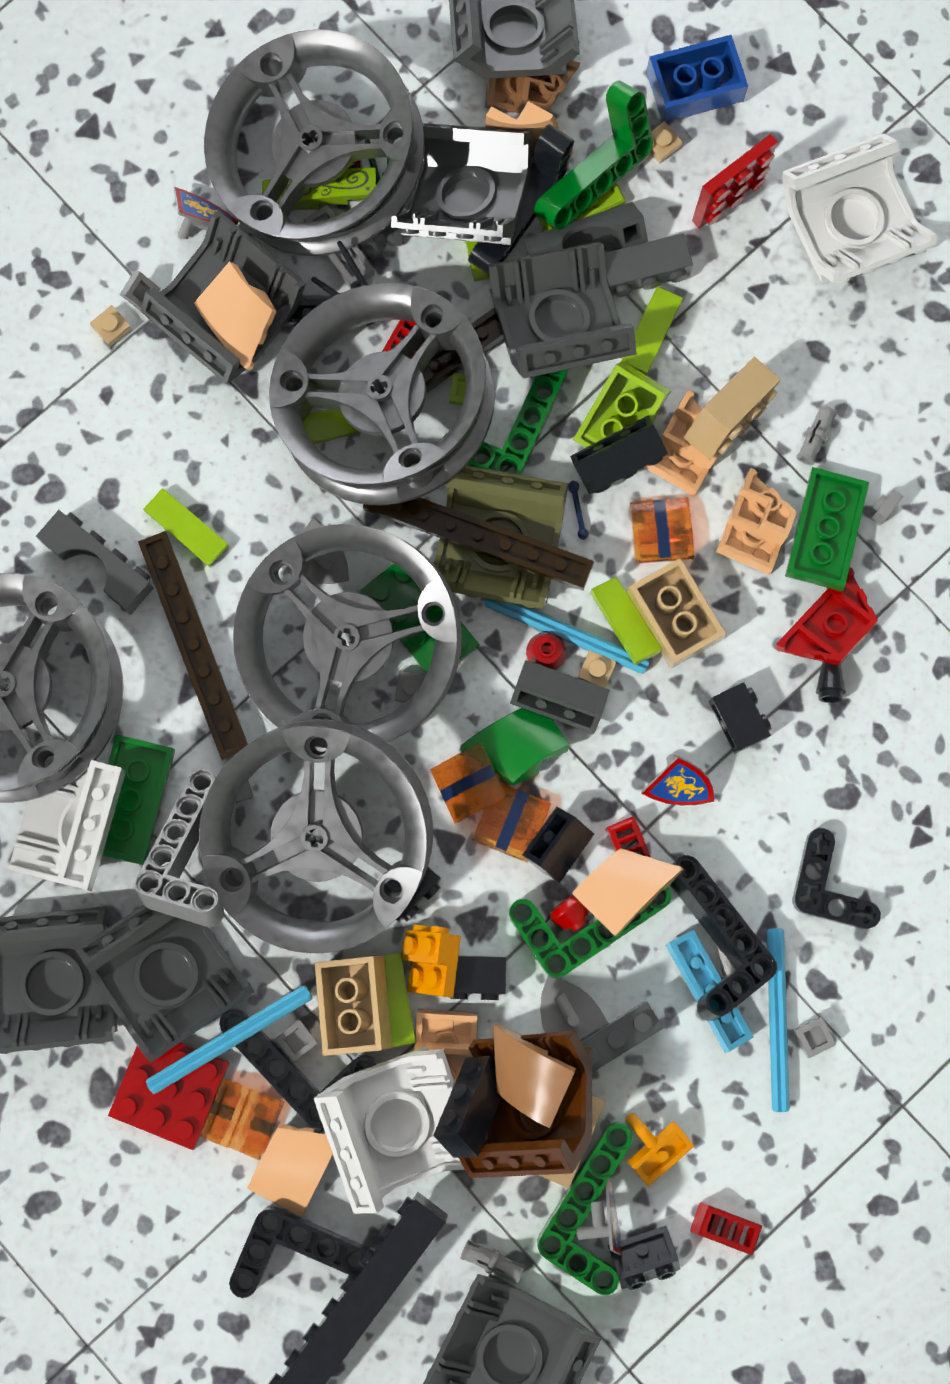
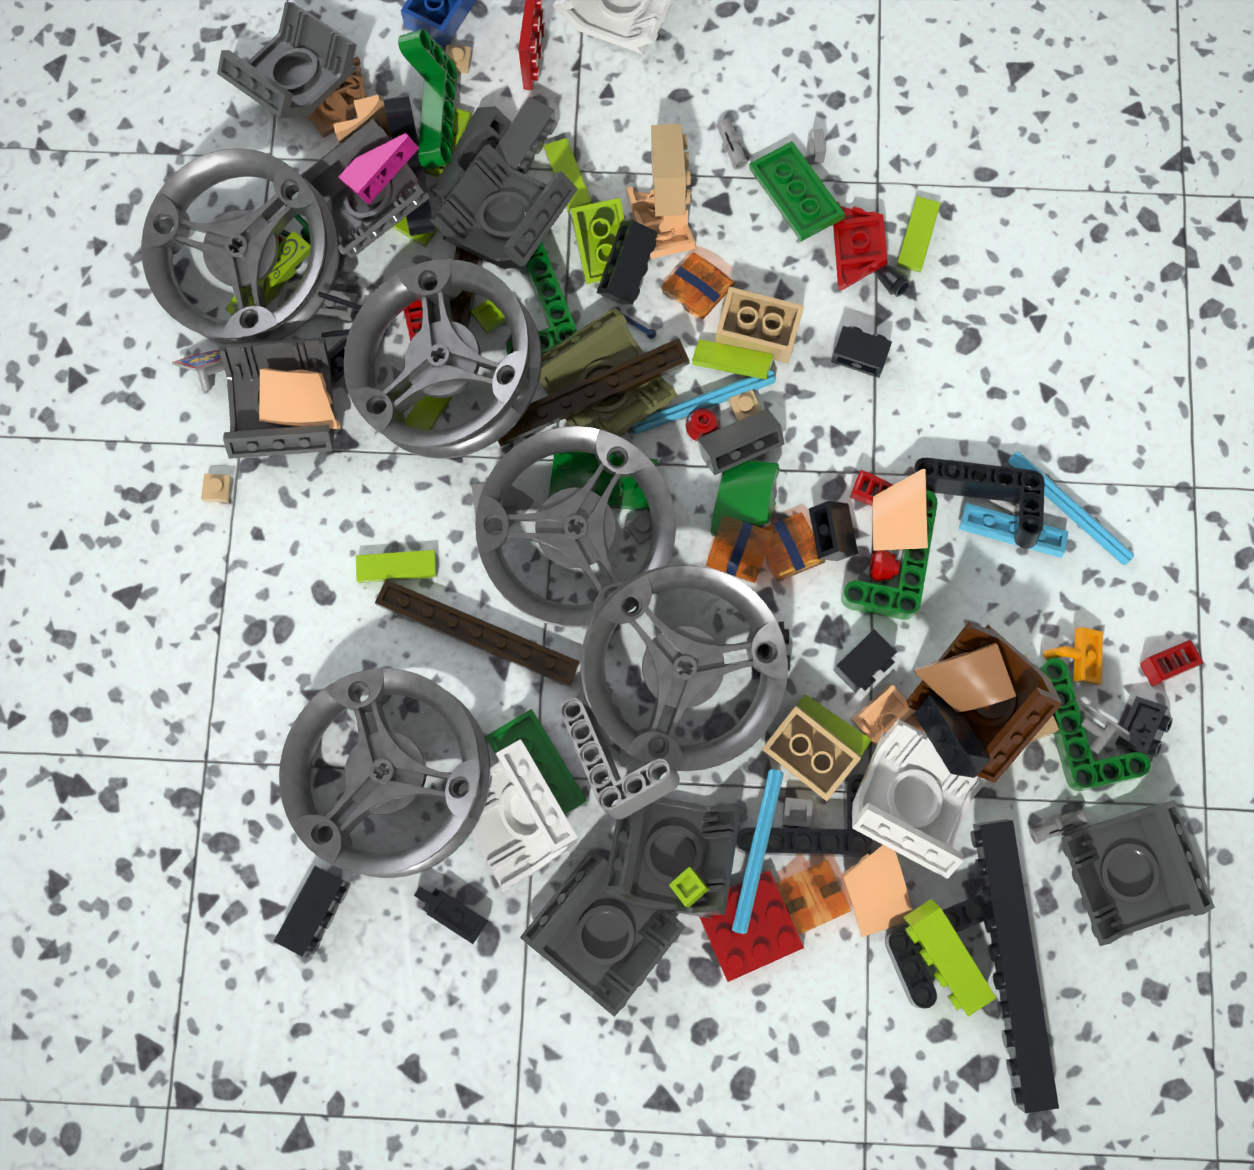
camera: 40 degrees left, 5 degrees down
dark grey arch [36,509,154,615] -> none
light grey plate [119,271,161,311] -> none
light orange plate [402,924,461,998] -> none
light grey shield [540,976,609,1040] -> none
dark grey brick [580,1001,663,1073] -> none
shield [641,754,714,806] -> none
light nougat slope [716,468,797,575] -> none
black beam [792,828,881,929] -> none
light grey plate [793,1017,836,1058] -> none
none -> dark pink slope [339,133,419,205]
none -> lime plate [669,866,709,907]
none -> lime tile [896,196,941,273]
none -> lime brick [903,899,996,1017]

